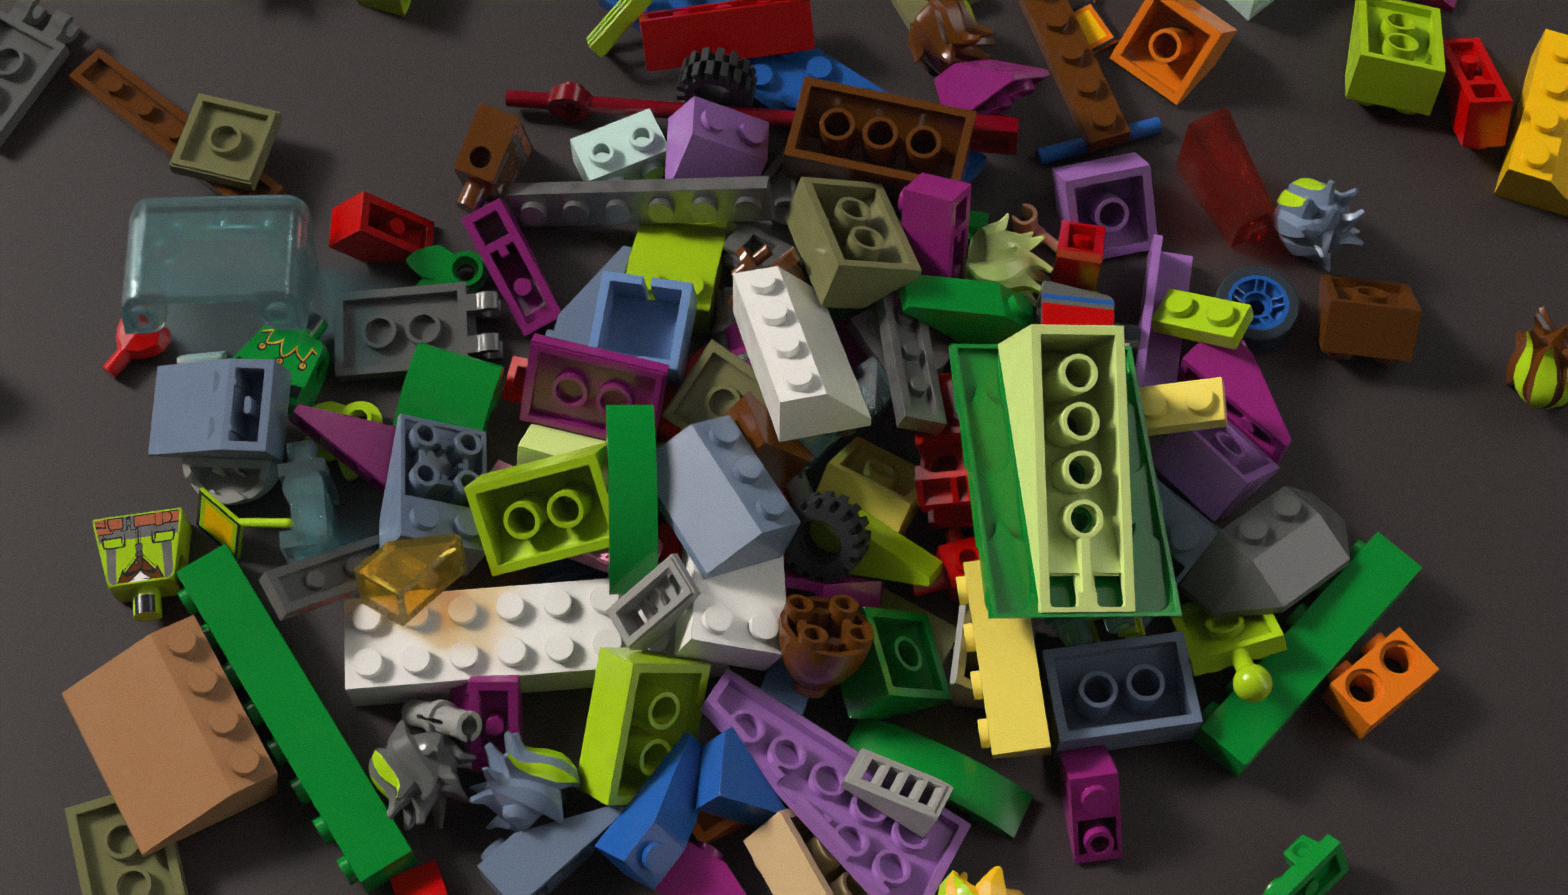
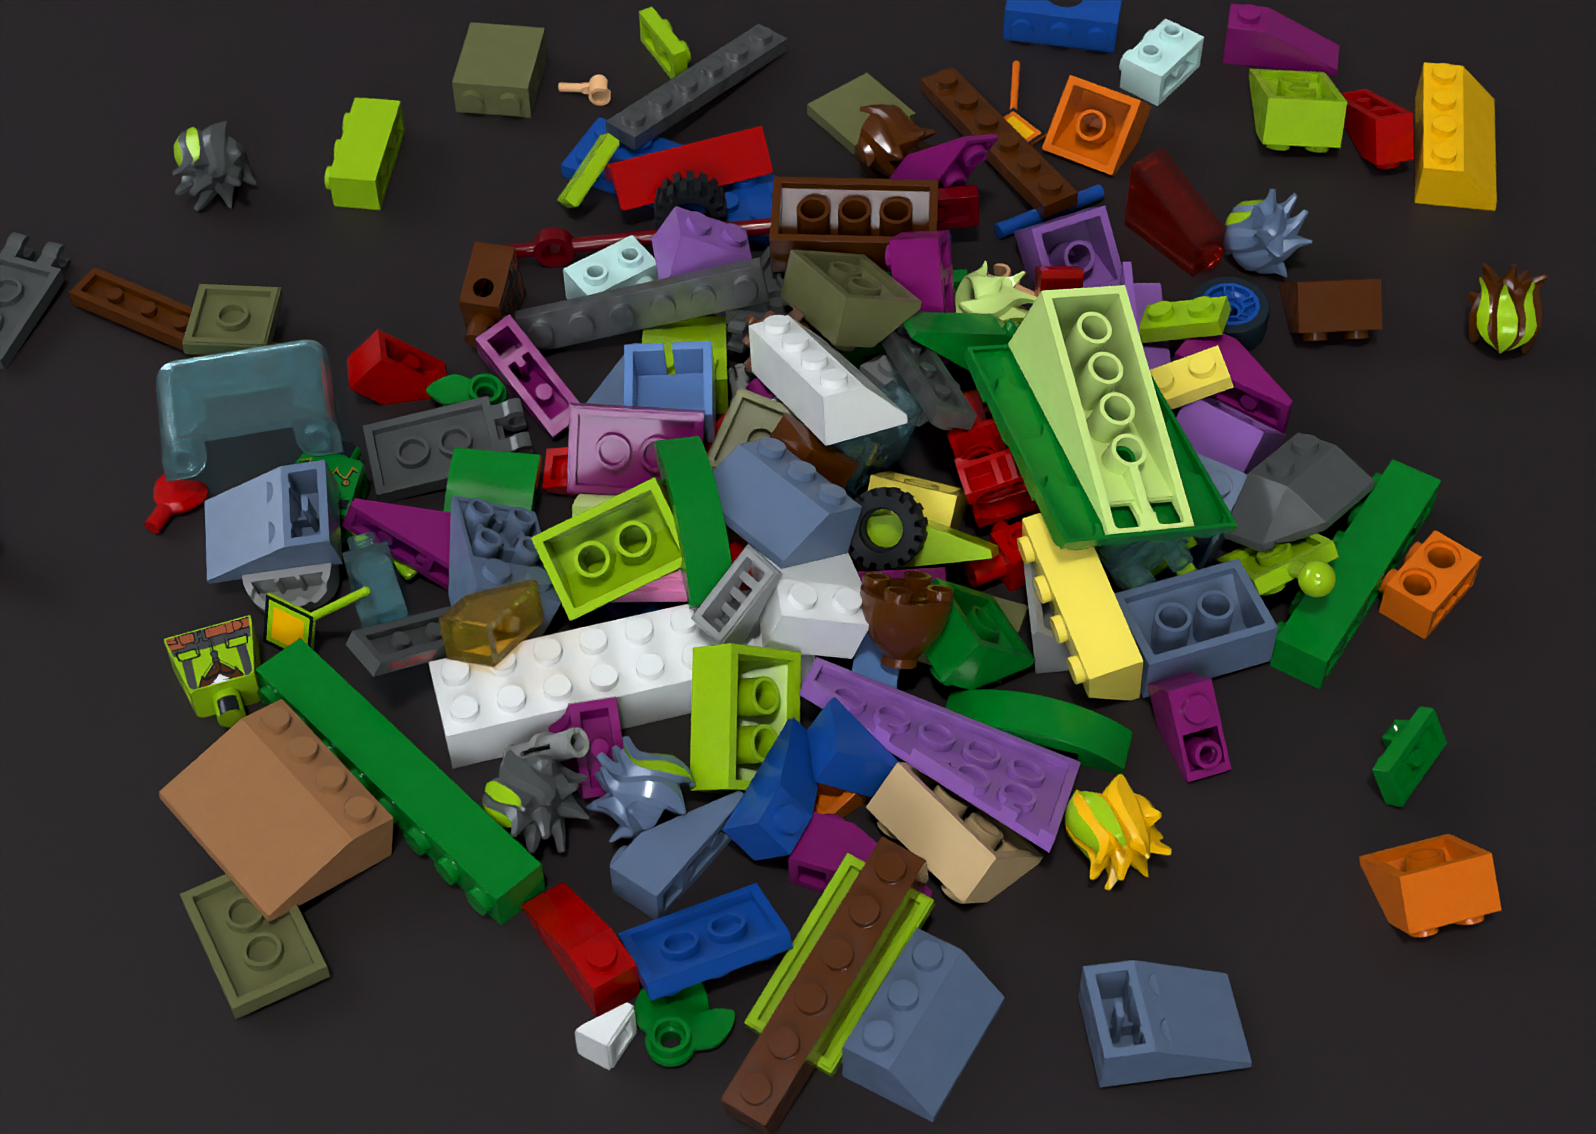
camera: 10 degrees left, 15 degrees down
light grey slope [840,748,954,838] -> none

